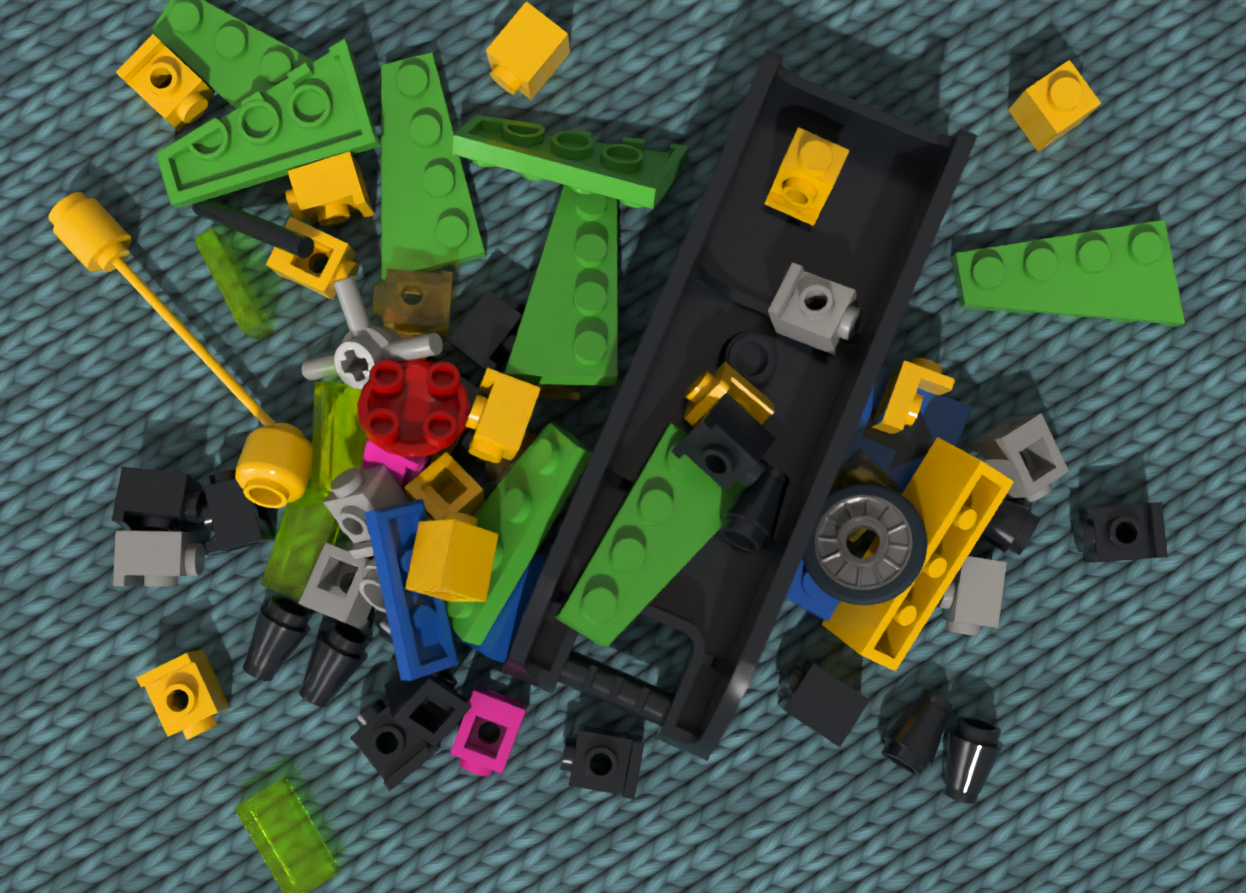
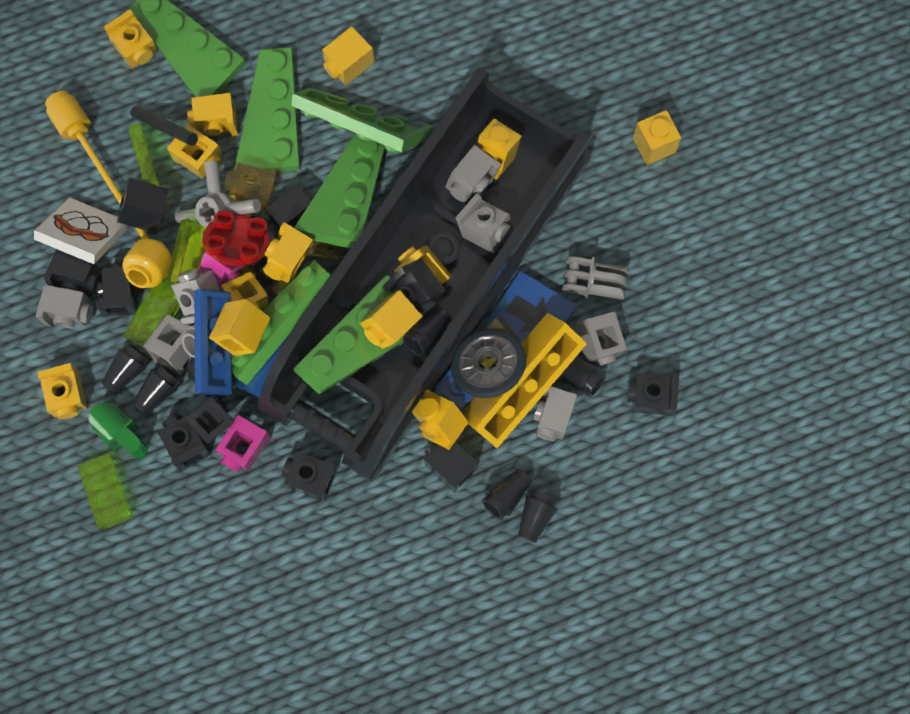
camera: 10 degrees right, 10 degrees down
bright green wing [156,38,380,209] -> none
yellow bracket [871,357,955,435] -> none
bright green wing [951,220,1185,327] -> none
none -> white tile [34,197,127,264]
none -> green arm [89,403,148,459]
none -> black brick [117,178,171,233]
none -> yellow brick [359,290,422,349]
none -> yellow brick [412,390,469,450]
none -> light grey brick [445,145,501,203]
none -> light grey arm [562,257,629,300]

